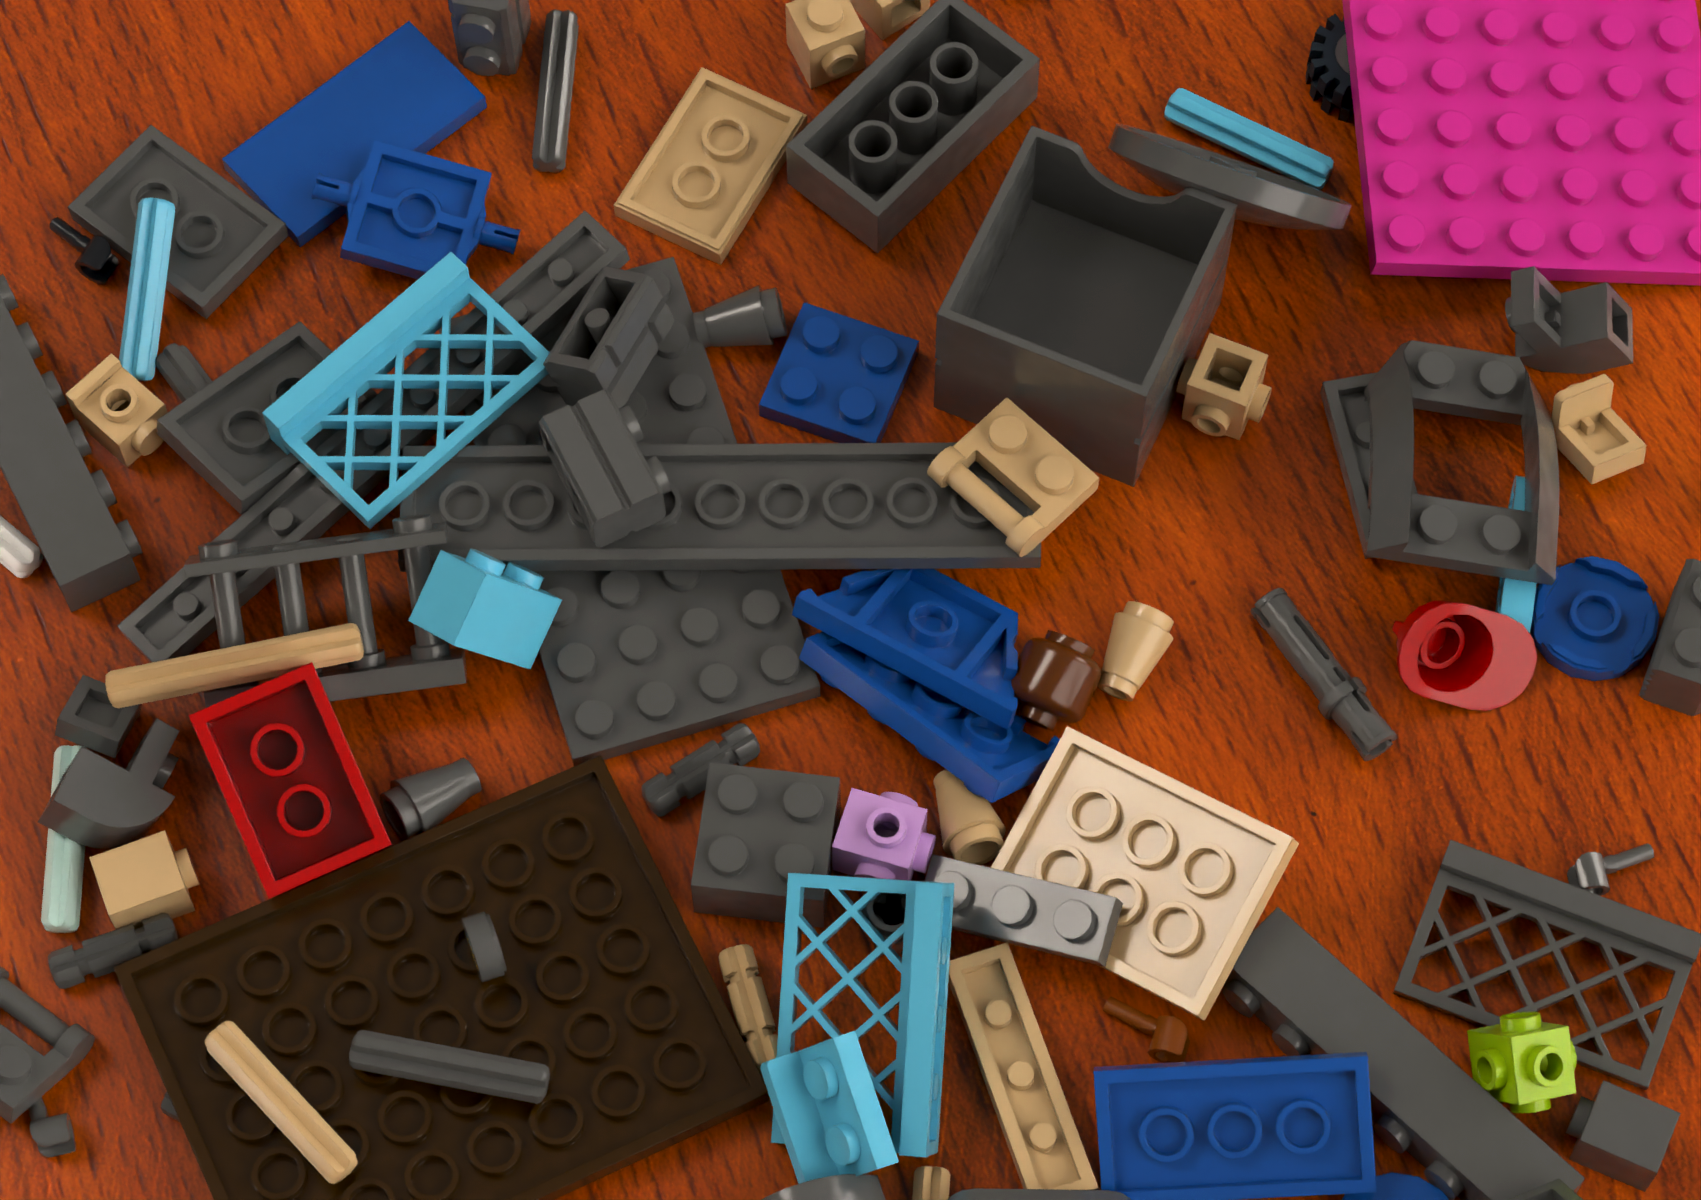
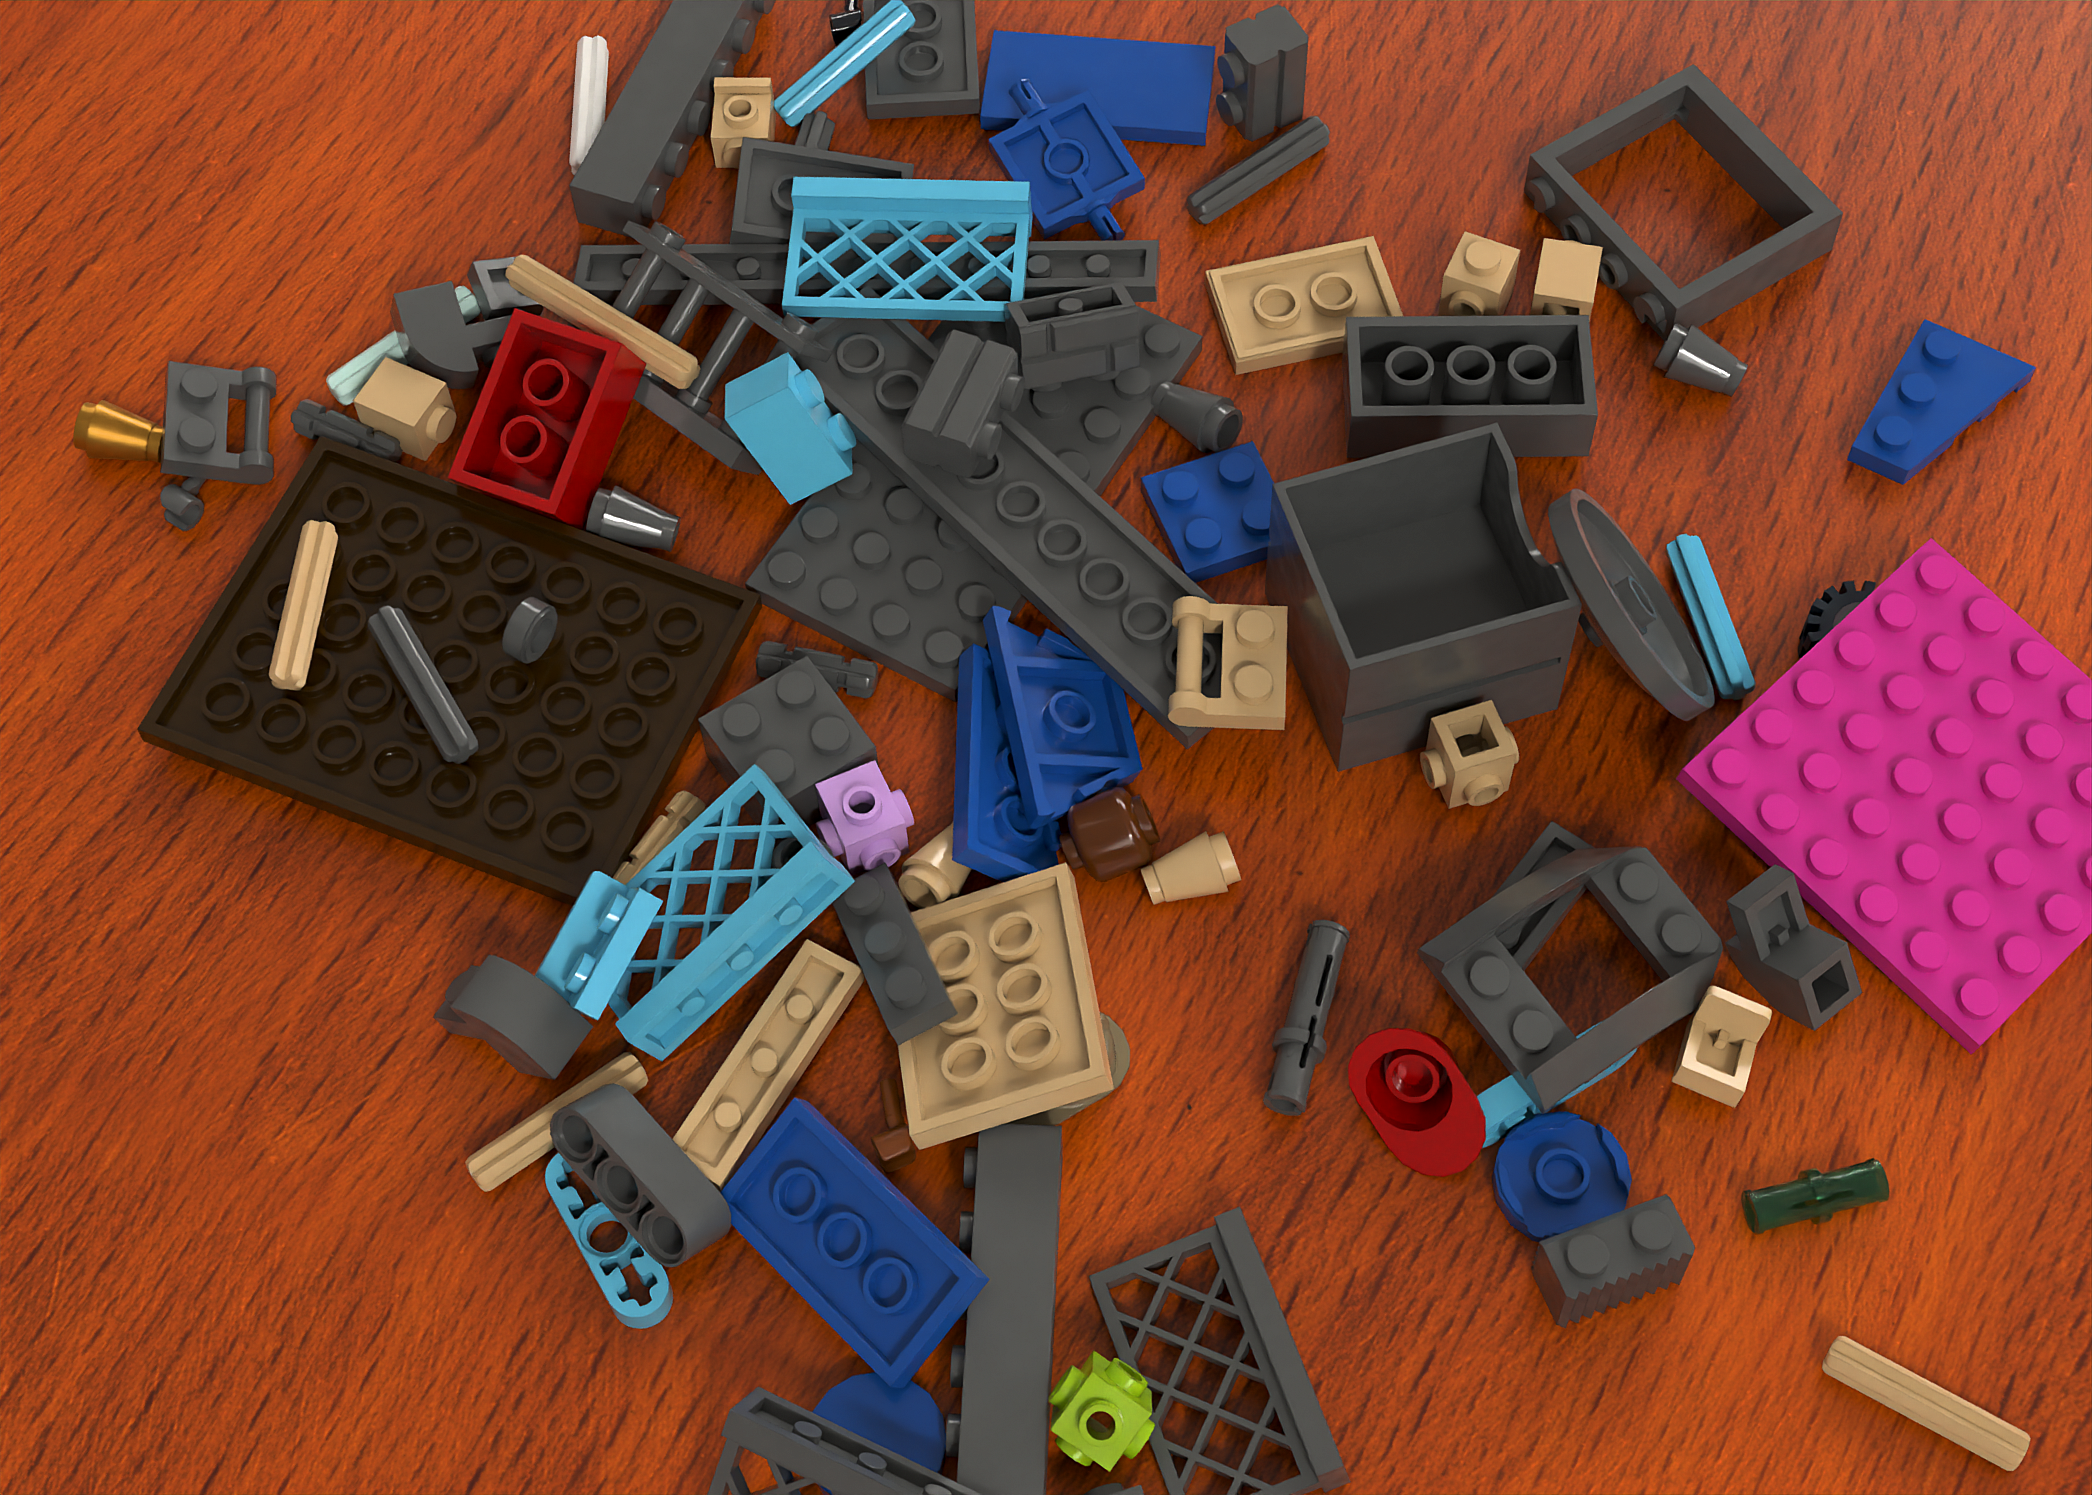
camera: 50 degrees right, 5 degrees down
dark grey hand [1567,843,1654,896] -> none

